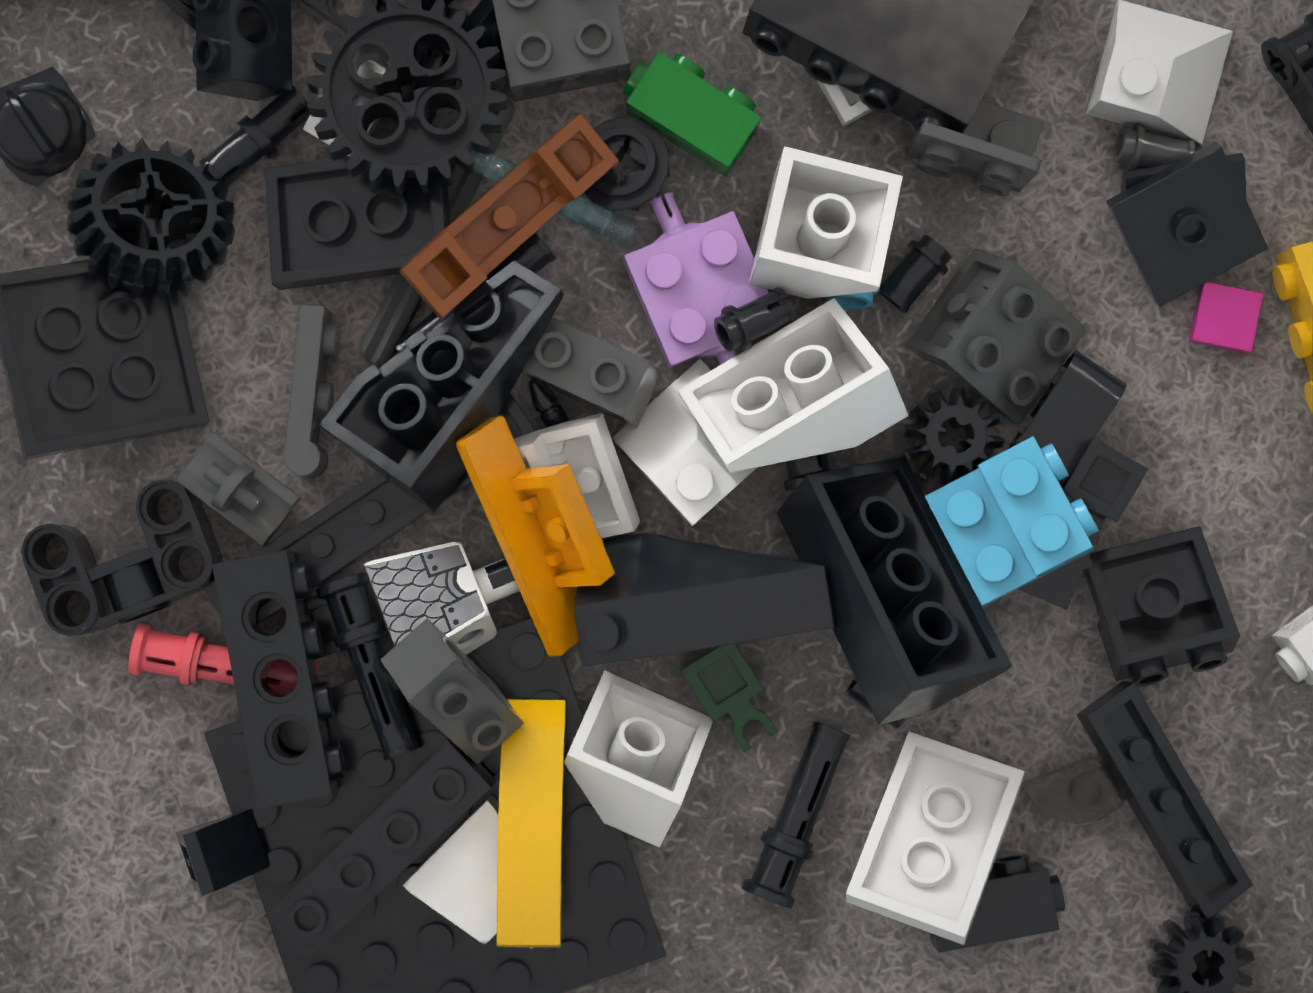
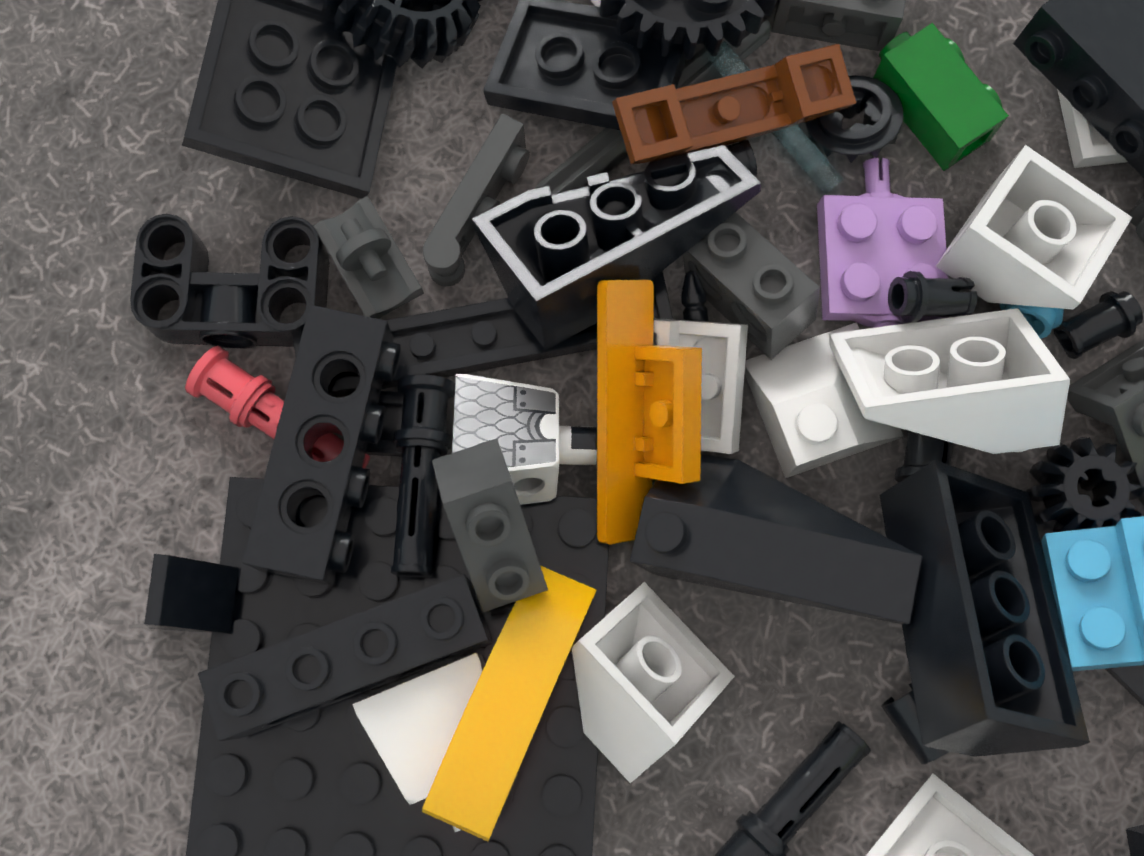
camera: 30 degrees right, 10 degrees down
dark green plate [680,643,778,753] -> none

